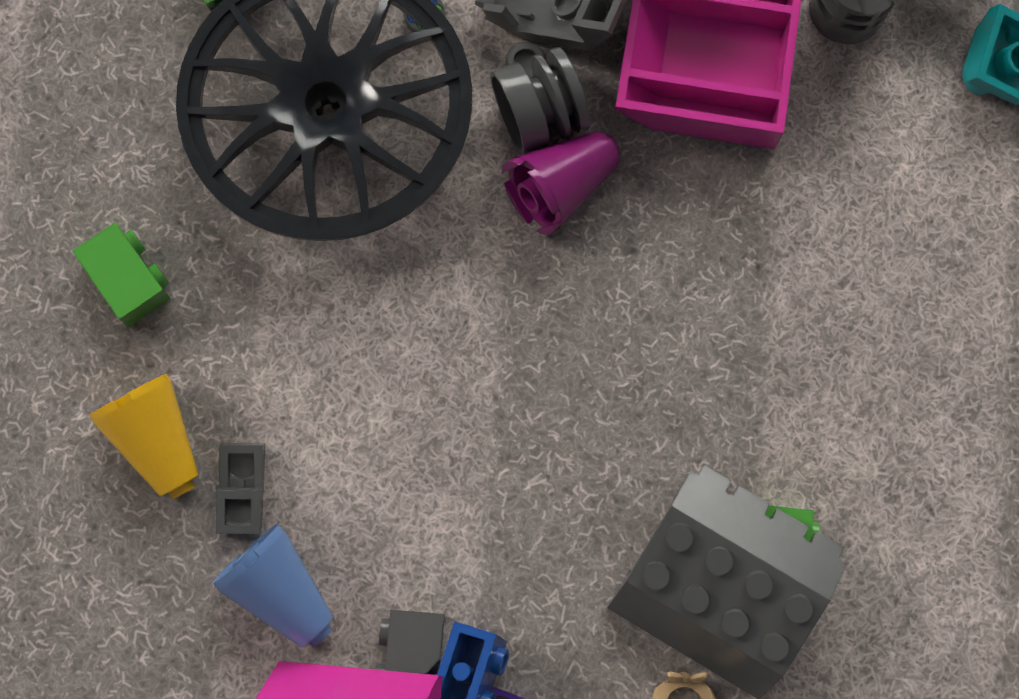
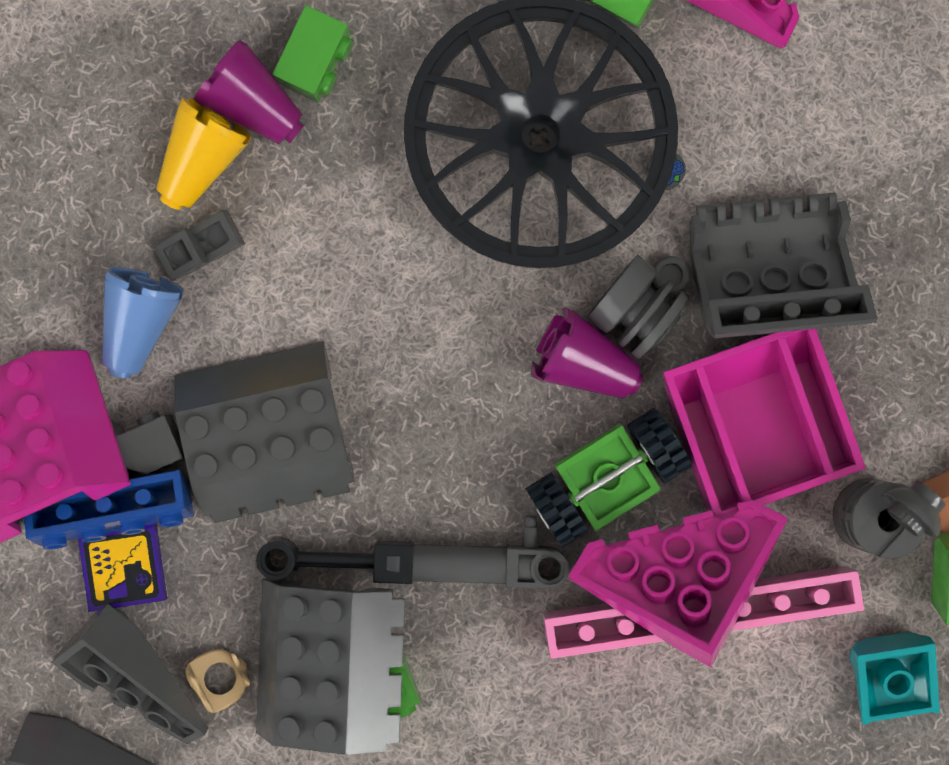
camera: 70 degrees right, 10 degrees up
none -> dark grey slope [174,341,355,523]
none -> magenta cone [193,39,304,144]
none -> dark grey piece [256,516,569,589]
none -> plate [525,408,692,548]
none -> bright pink brick [542,566,864,659]
none -> dark pink slope [568,500,788,668]

